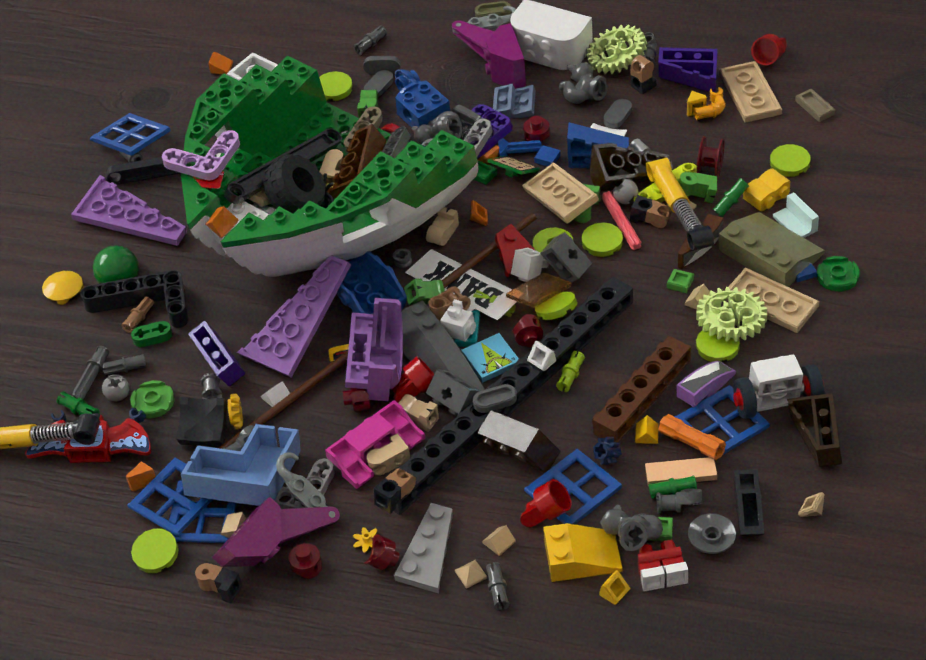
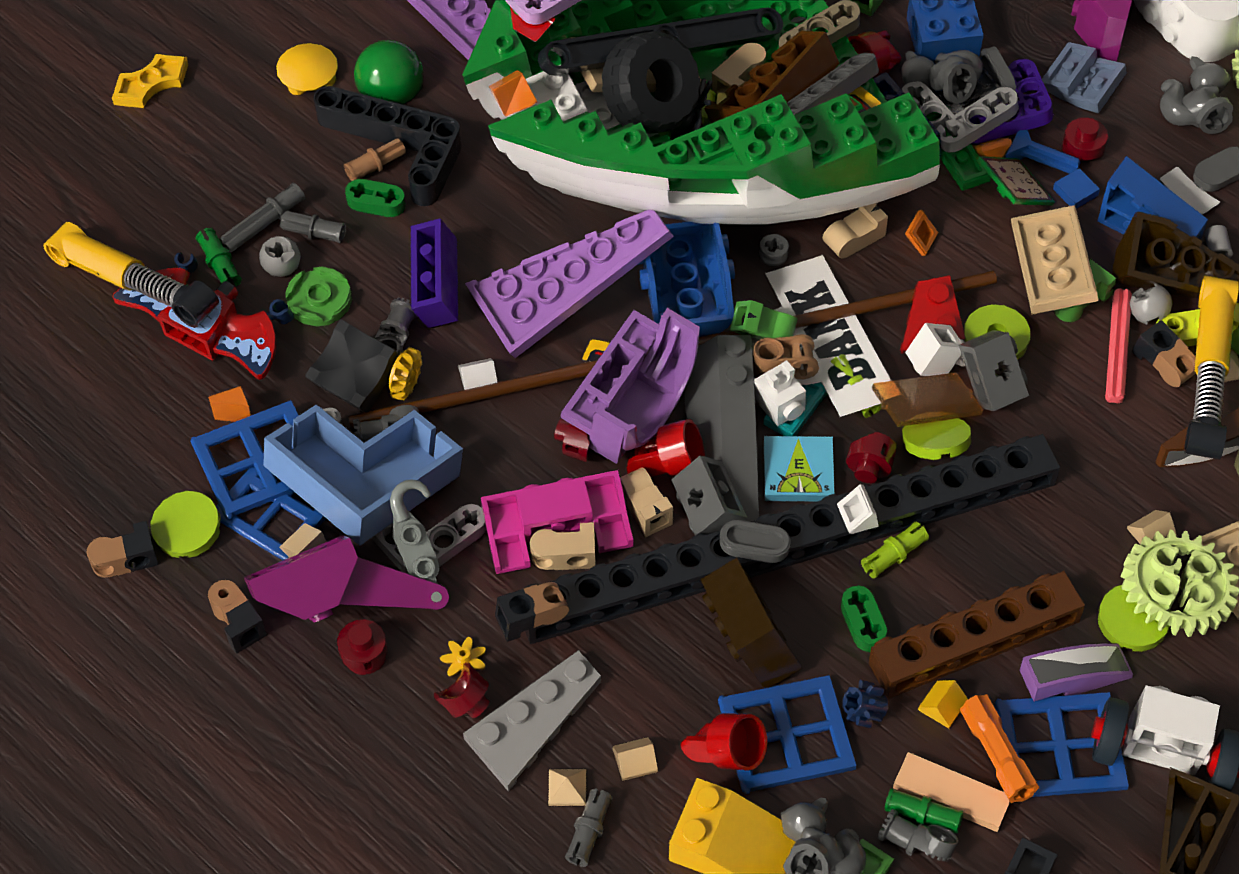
camera: 25 degrees right, 10 degrees up
lime tile [582,222,623,257] -> none
bright green tile [667,269,694,293] -> none
none -> leg [87,520,158,578]
none -> green beam [841,585,887,652]

